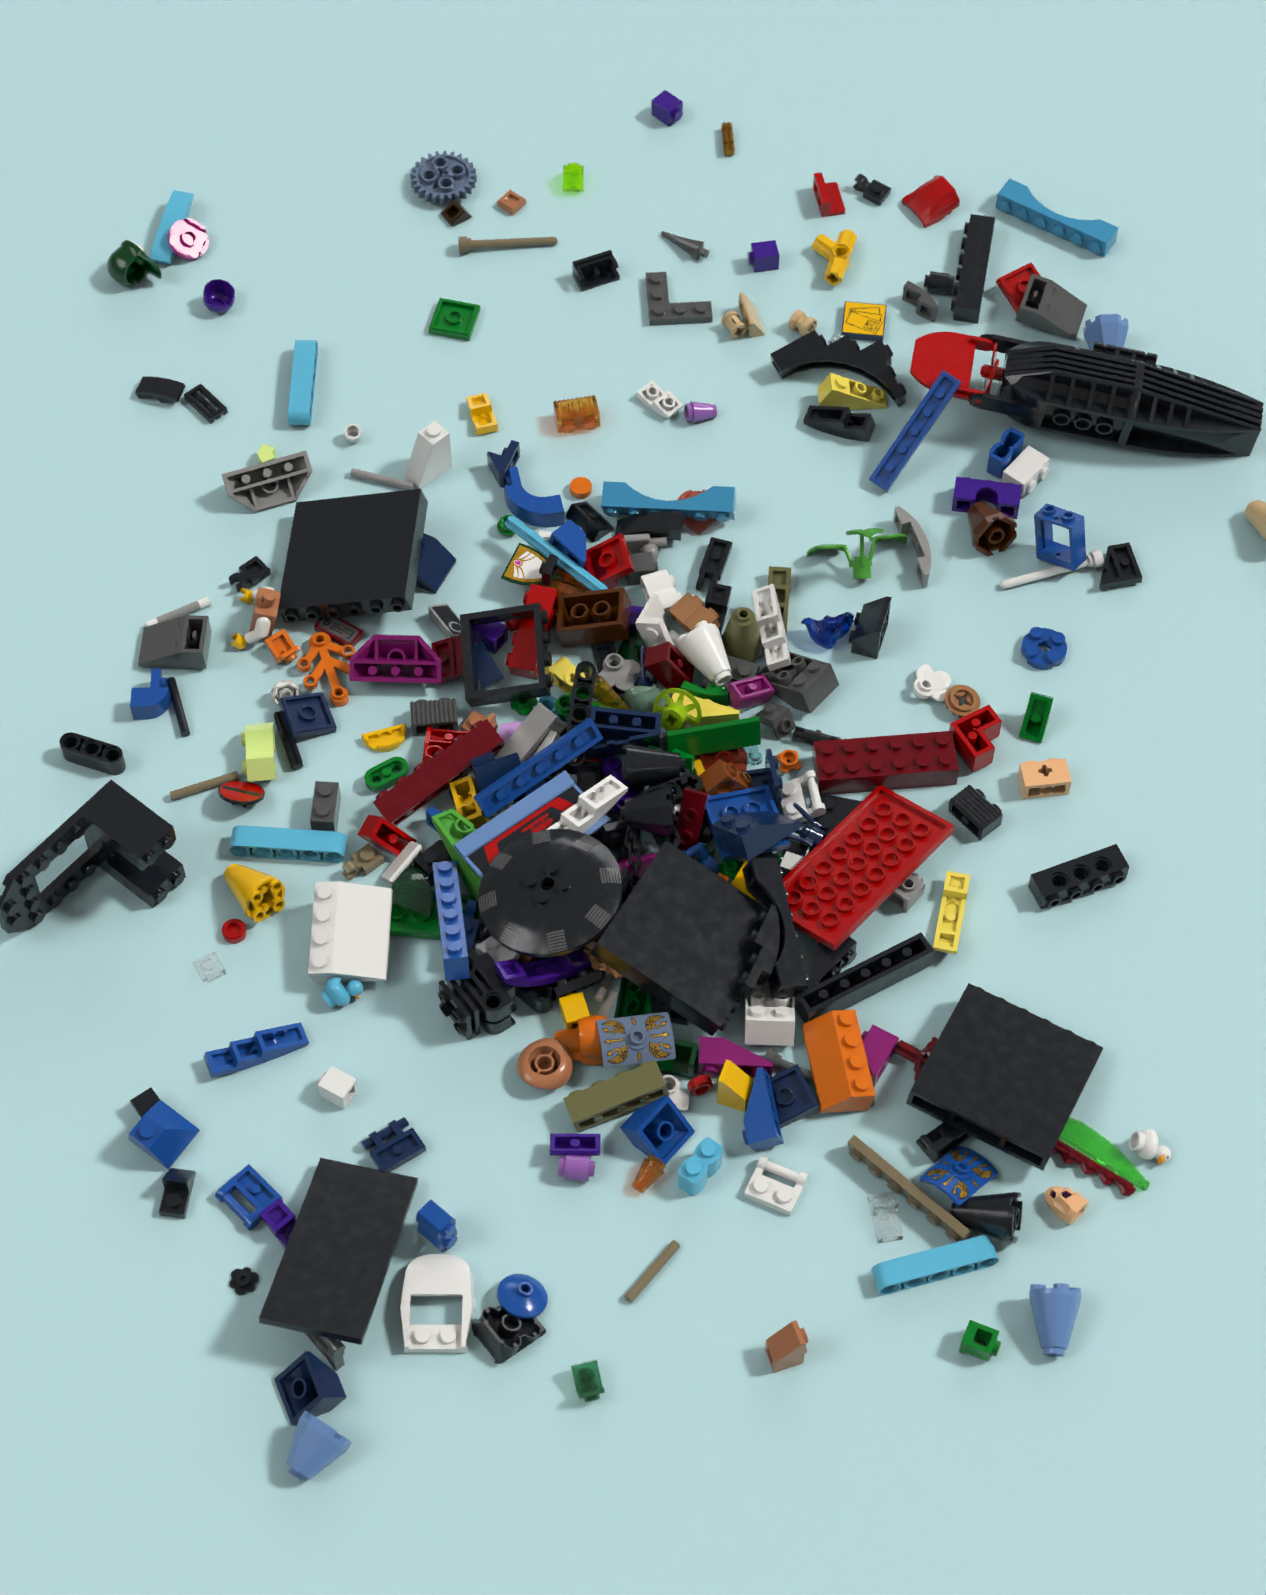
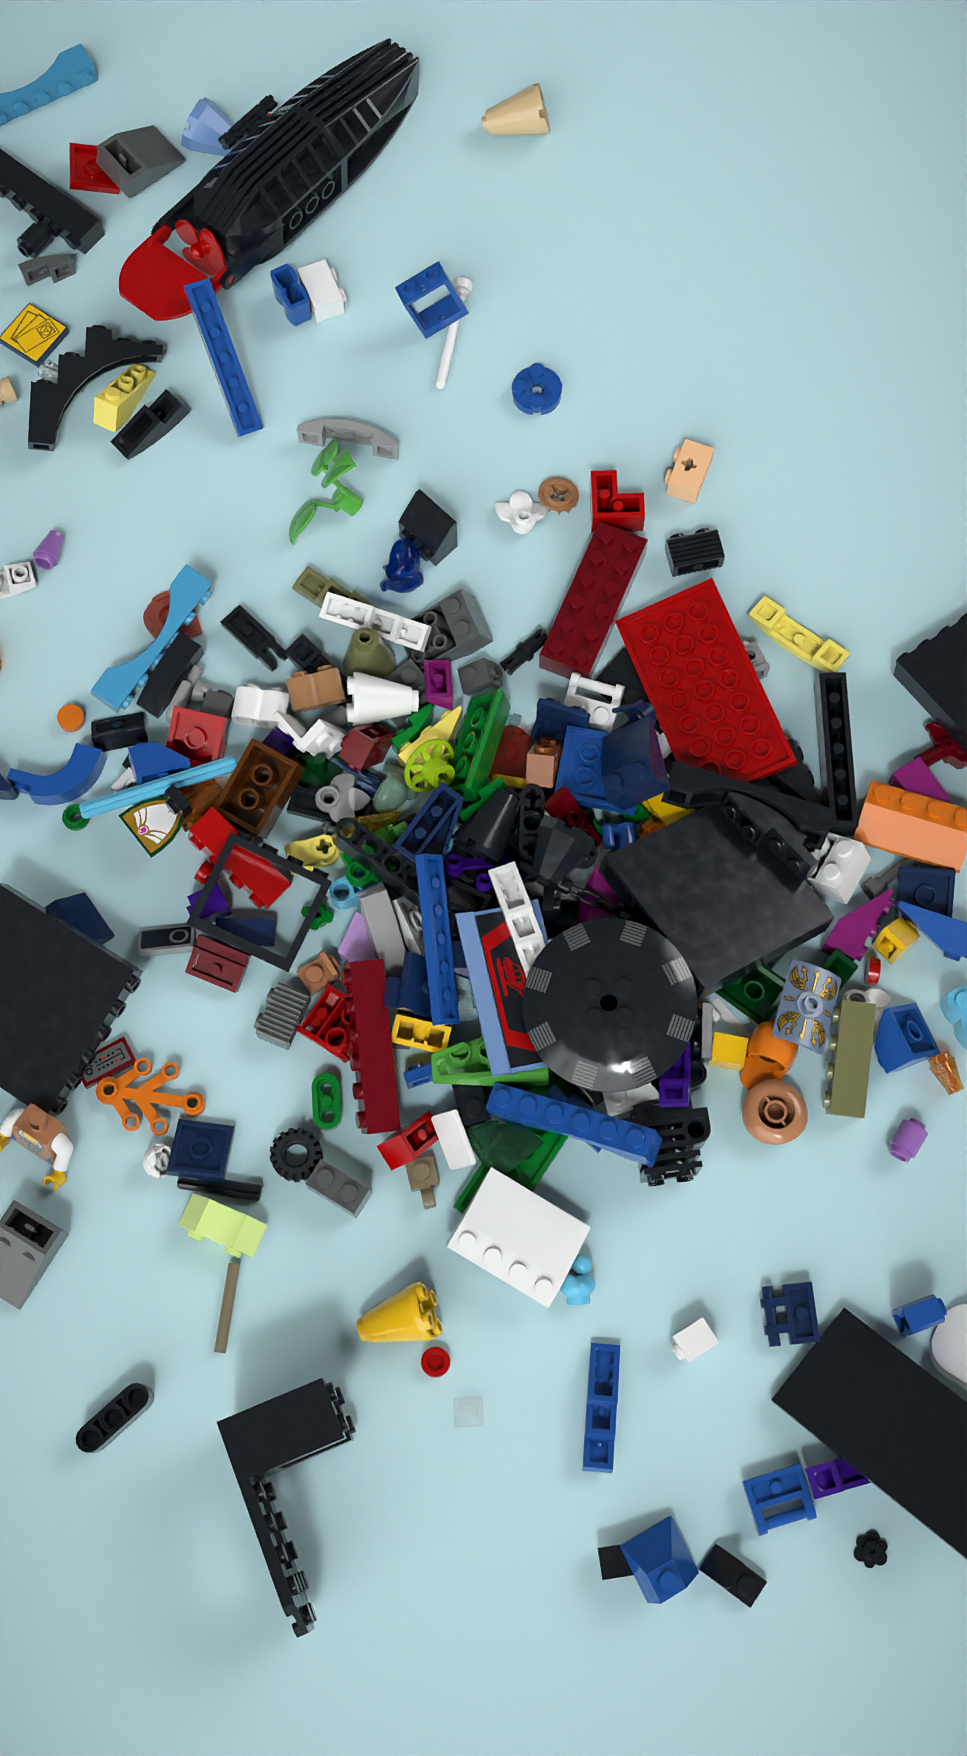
camera: 60 degrees left, 15 degrees up
blue brick [130,668,171,720] -> none
black bar [167,677,190,737] -> none
red piece [218,780,265,808] -> none
medium azure beam [229,825,347,863] -> none
orange bracket [264,629,300,664] -> none
magenta wedge [349,634,442,684] -> none
yellow tile [361,723,407,752] -> none
dark purple slope [550,1134,601,1156] -> none
orange plate [776,750,802,773] -> none
dark purple arch [951,477,1022,519] -> none
reddish brown cone [967,501,1017,556] -> none
green slope [1019,692,1054,743] -> none
black brick [1028,844,1129,909] -> none
black wing [1099,542,1142,590] -> none
none -> black tyre [269,1128,323,1182]

